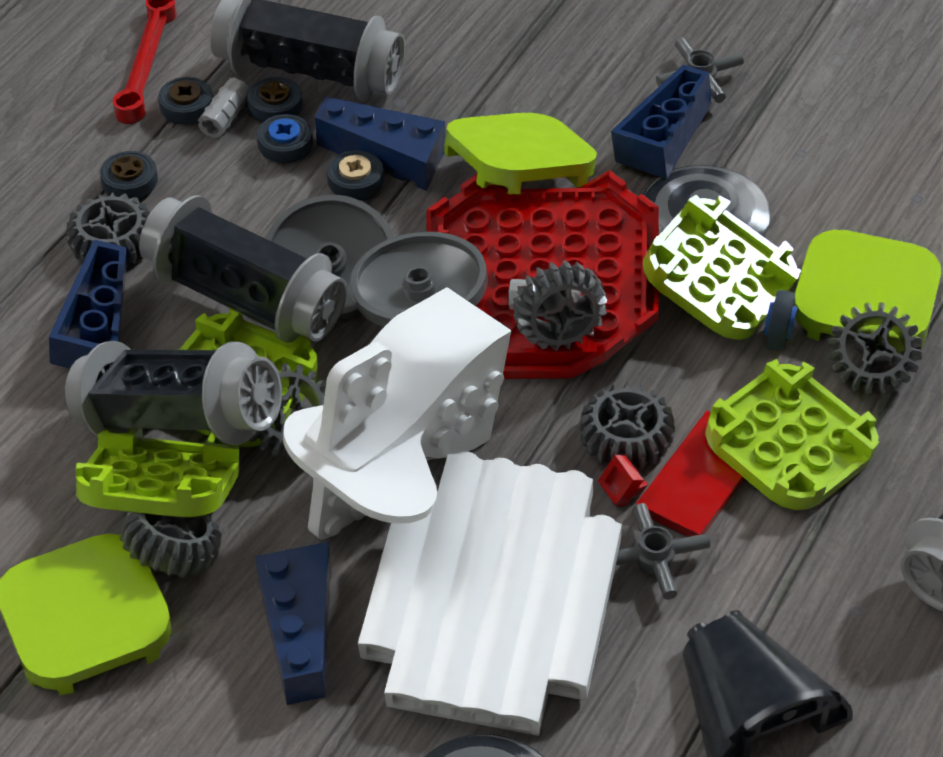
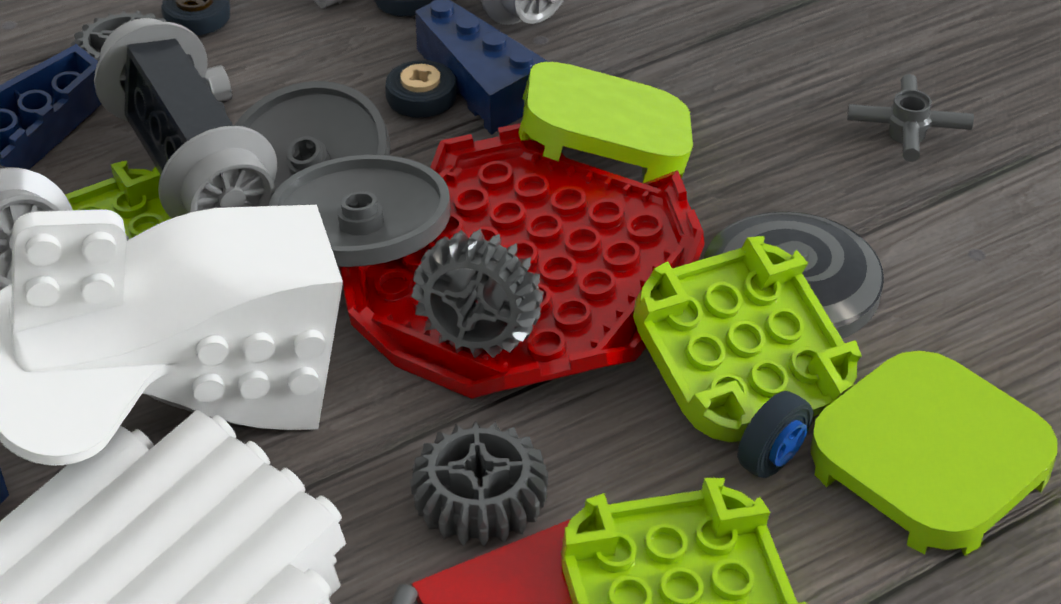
camera: 30 degrees right, 5 degrees down
black wheel [257,114,313,163] -> none
red tile [598,455,648,506] -> none
dark blue wedge [611,65,712,179] -> none
dark grey gear [828,302,923,396] -> none

